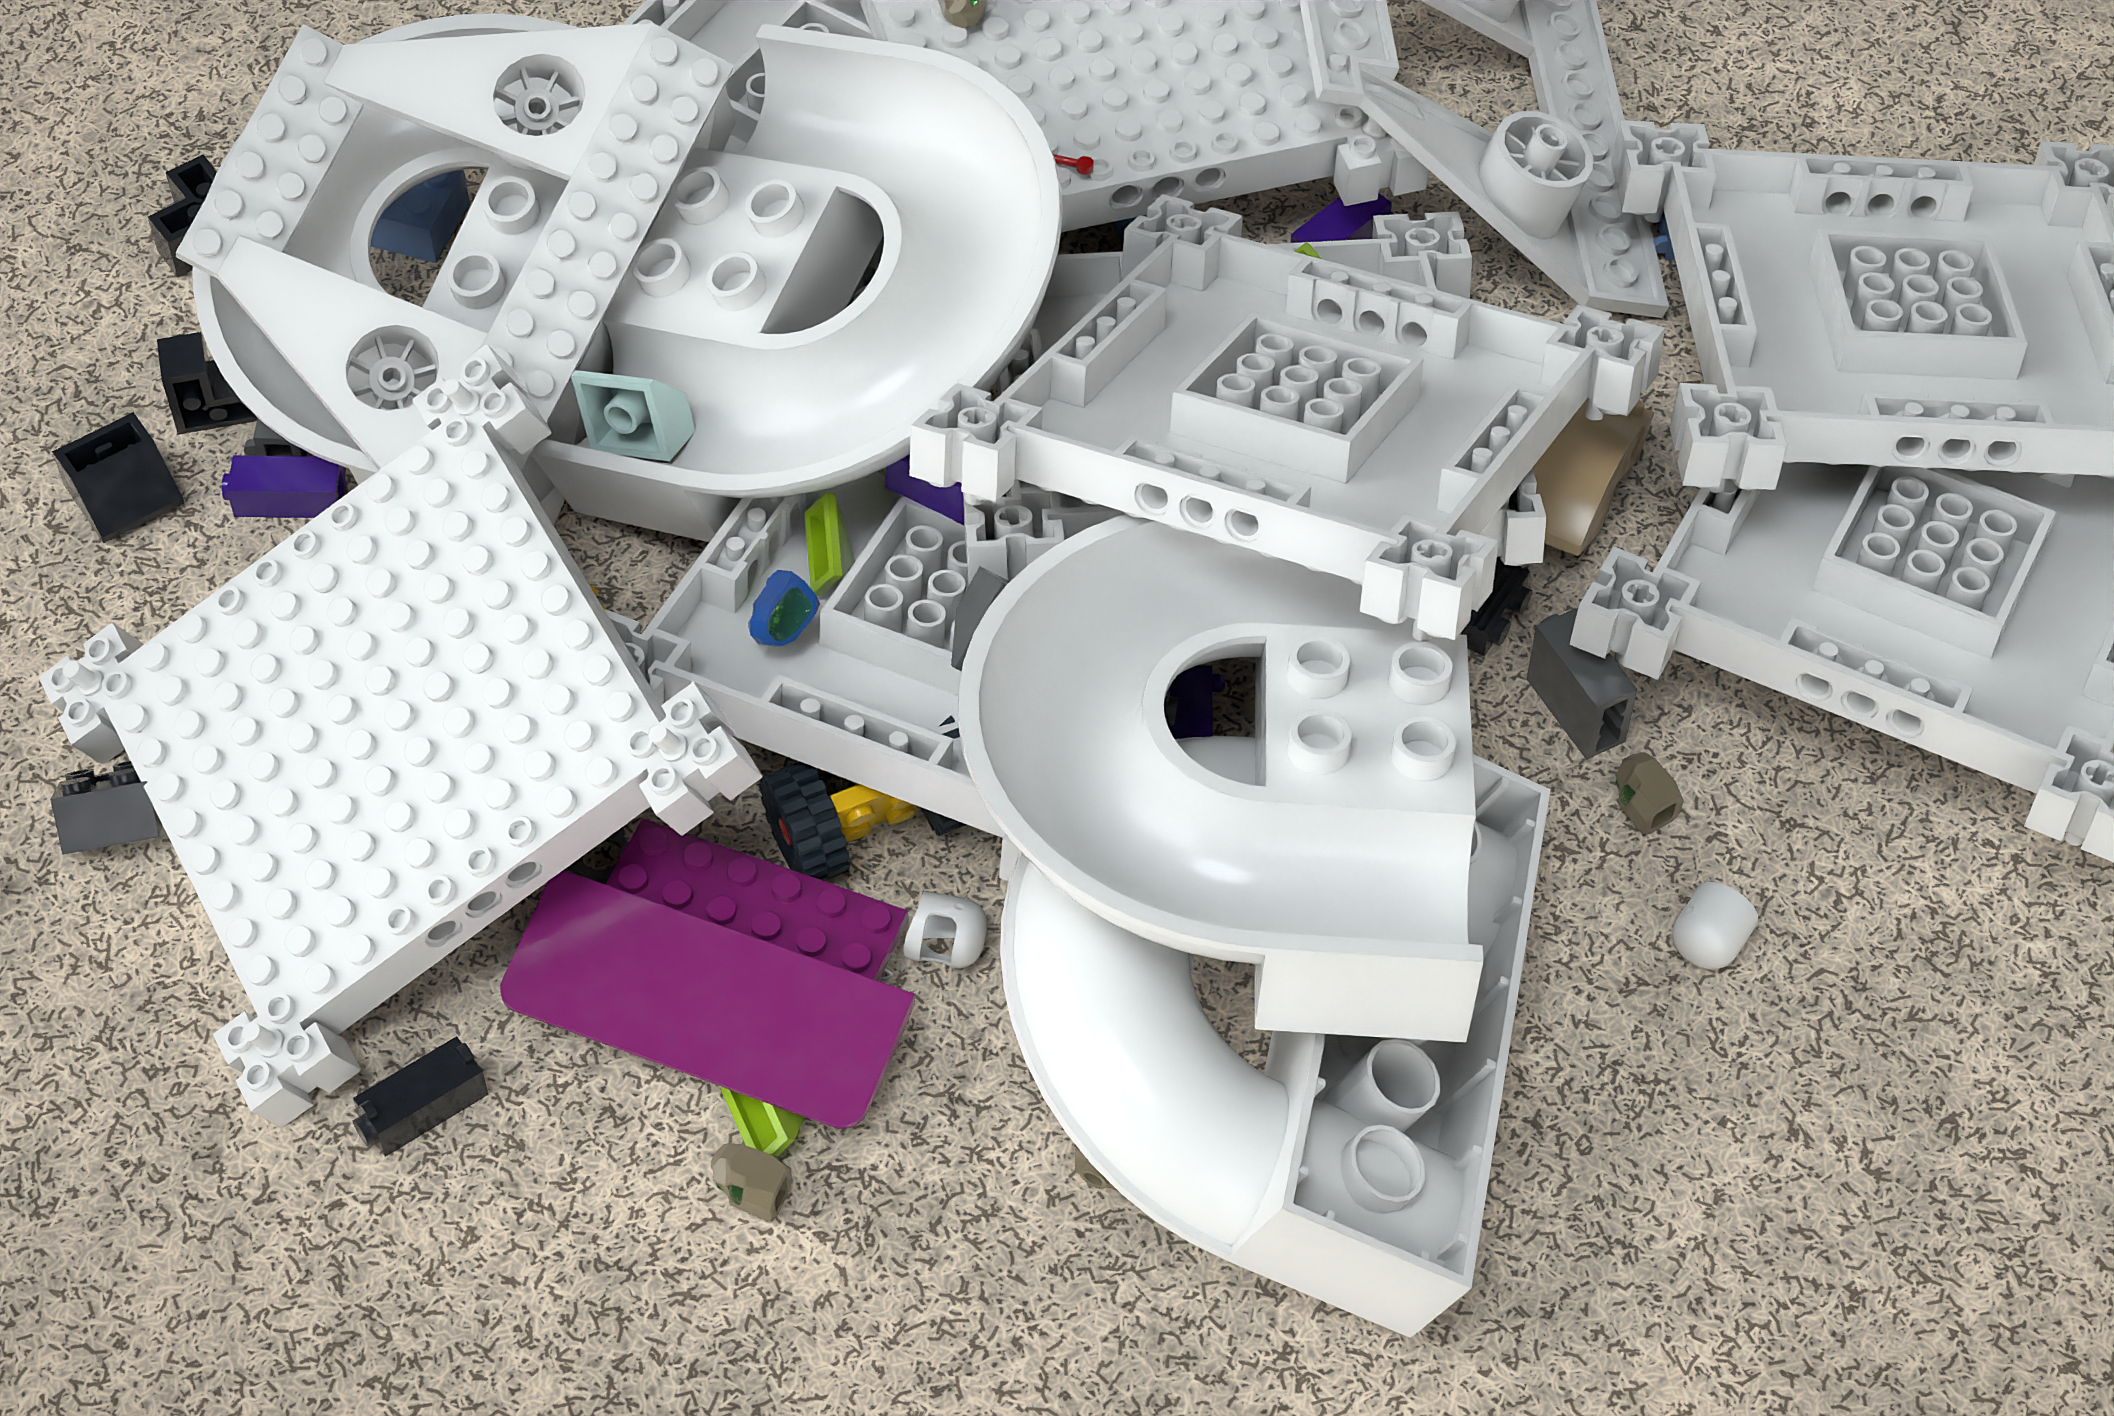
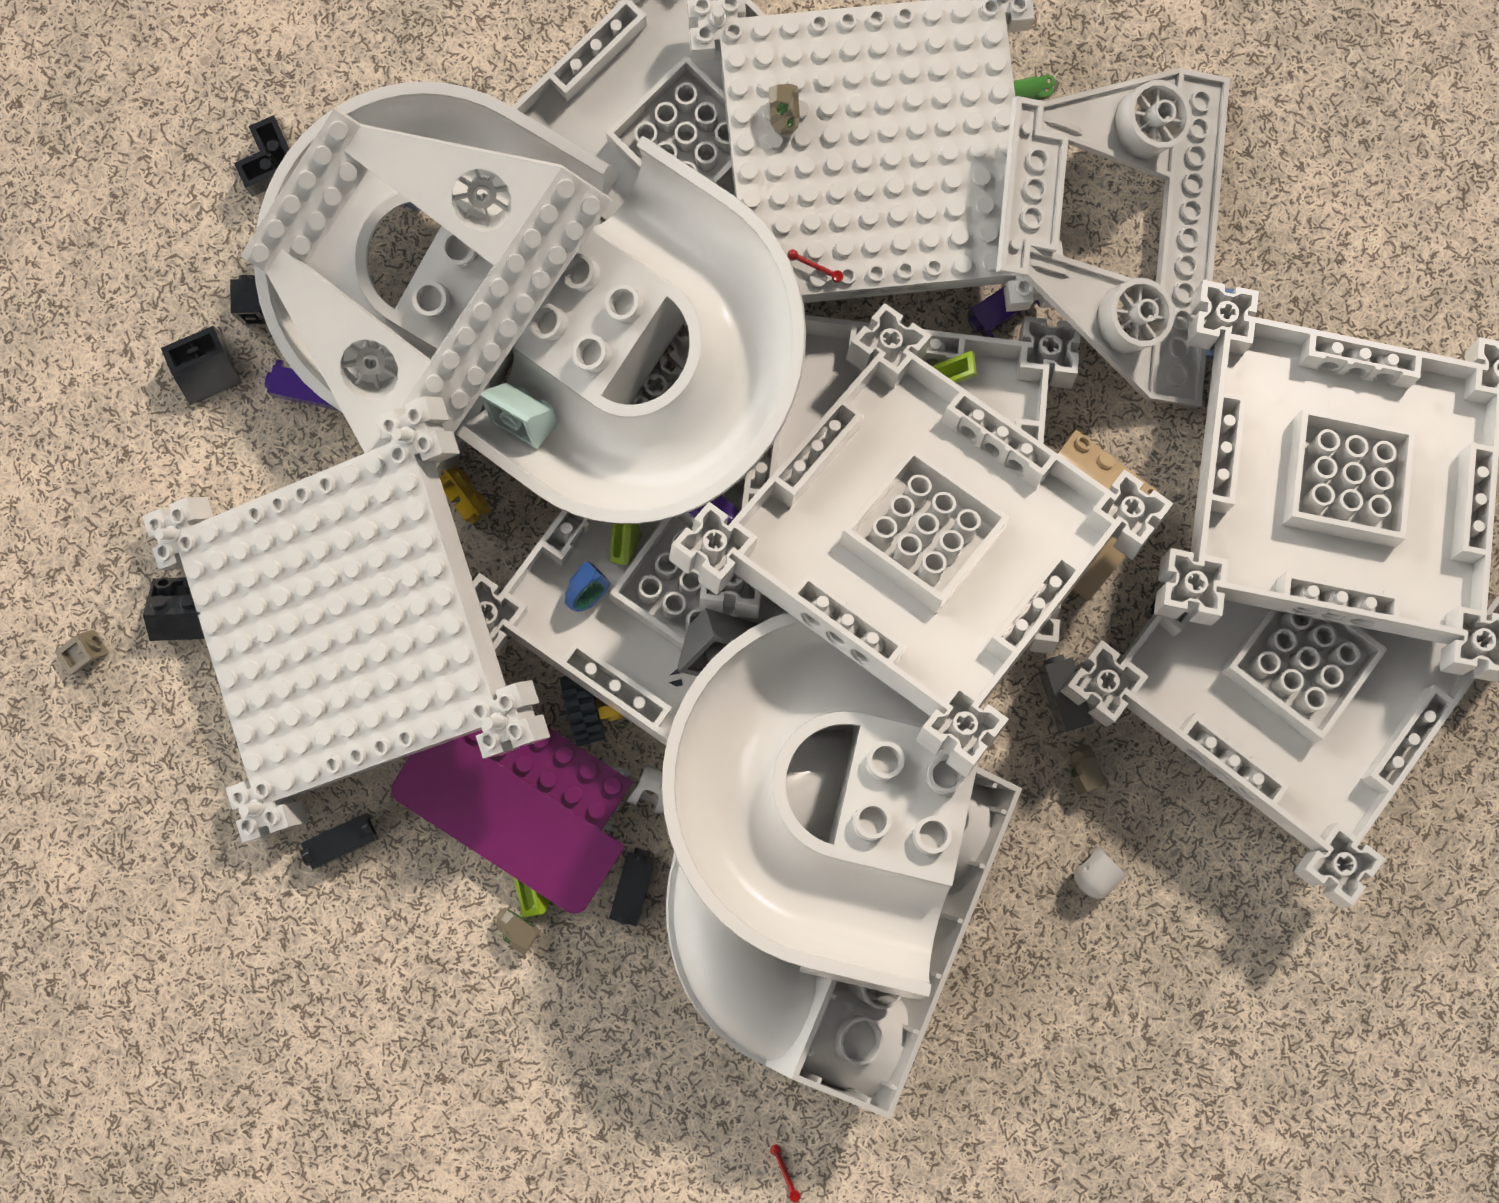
camera: 10 degrees right, 30 degrees up
none -> black brick [609,847,656,927]

